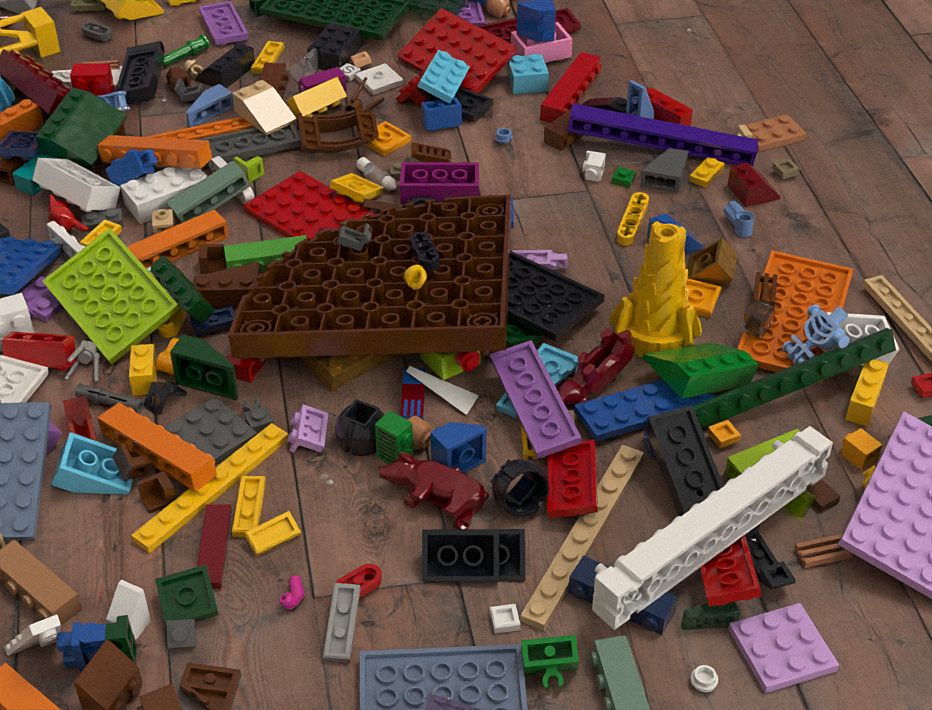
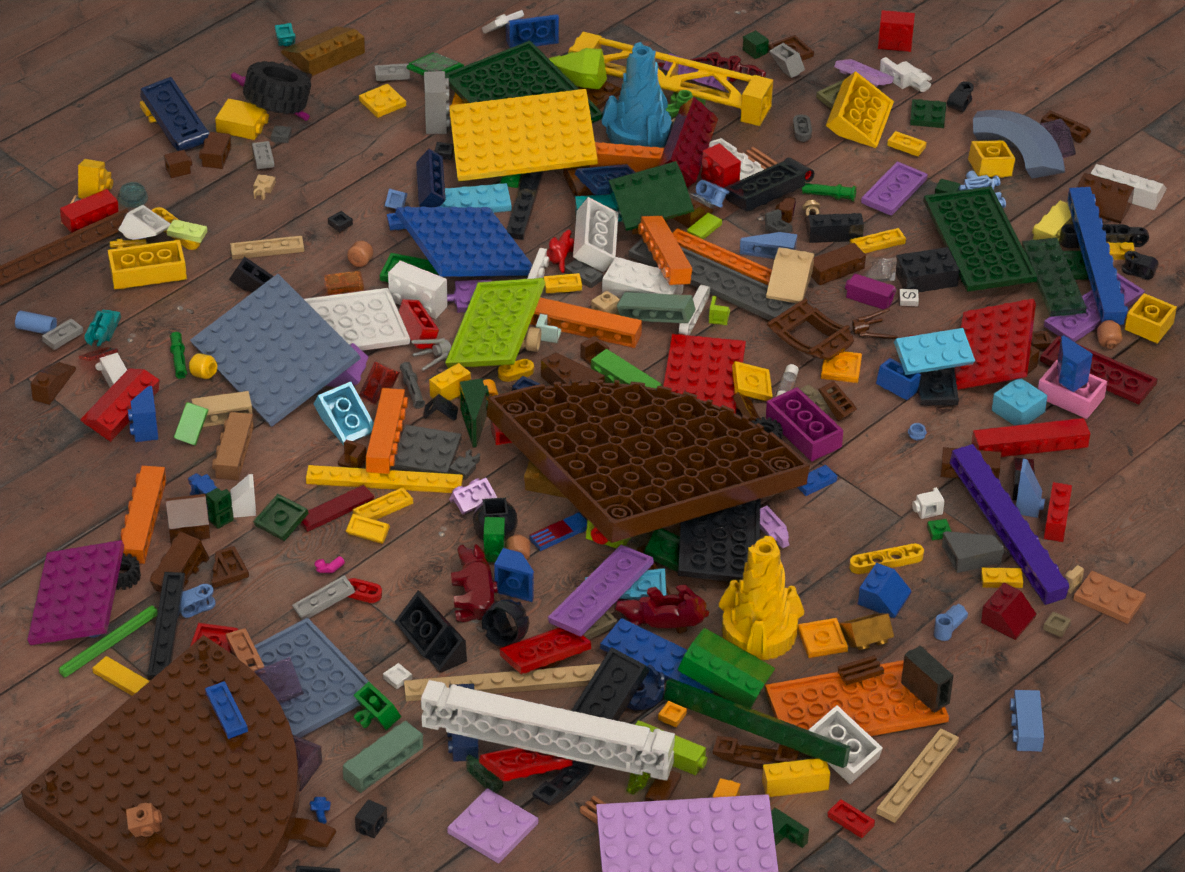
camera: 55 degrees right, 0 degrees up
white wing [4,614,61,656] -> none
blue brick [105,149,158,190] -> none
reddish brown panel [113,444,153,481] -> none
dark green brick [151,256,214,324] -> none
dark grey plate [167,619,196,648] -> none
yellow brick [286,77,347,119] -> none
dark grey bracket [337,224,372,251] -> none
light nougat tile [350,51,372,68] -> none
white plate [355,63,404,95] -> none
yellow tile [404,265,427,290] -> none
white sticker [406,366,479,415] -> none
black beam [410,232,440,271] -> none
white plate [690,665,718,692] -> none
clear smoke brick [742,299,776,338] -> none
light blue piece [782,305,850,365] -> none
none -> lime tile [687,213,722,240]
none -> reddish brown slope [713,736,800,769]
none -> pearl dark grey brick [901,646,954,713]
none -> medium blue brick [1010,690,1044,752]

